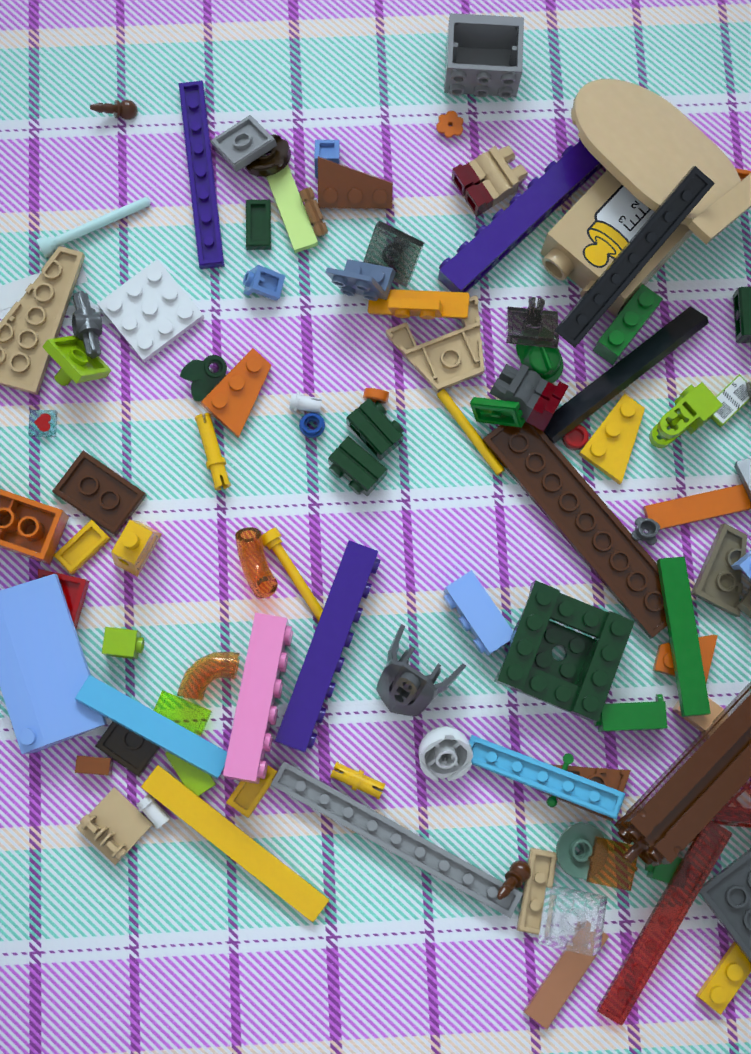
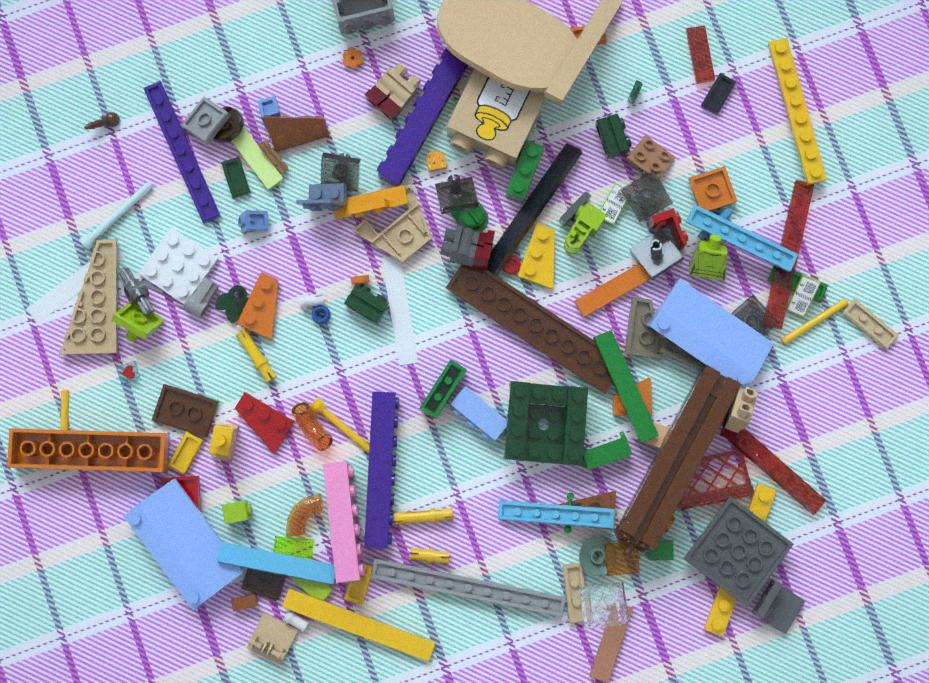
camera: 10 degrees left, 5 degrees up
dark green brick [328,436,388,496] -> none
dark grey piece [376,624,466,716] -> none
white cylinder [418,726,473,781] -> none
yellow bar [437,389,505,476] -> none
green tile [470,397,525,428] -> none
reddish brown bar [497,860,531,900] -> none
black tile [554,166,715,348] -> none
clear red tile [596,821,732,1026] -> none
dark grey plate [631,517,660,545] -> none
none -> light grey piece [183,277,219,318]
none -> red wing [235,392,295,454]
none -> white sticker [382,256,418,366]
none -> yellow pin [394,508,453,525]
none -> green brick [419,359,467,419]
none -> light orange tile [427,151,447,172]
none -> dark grey tile [559,191,591,226]

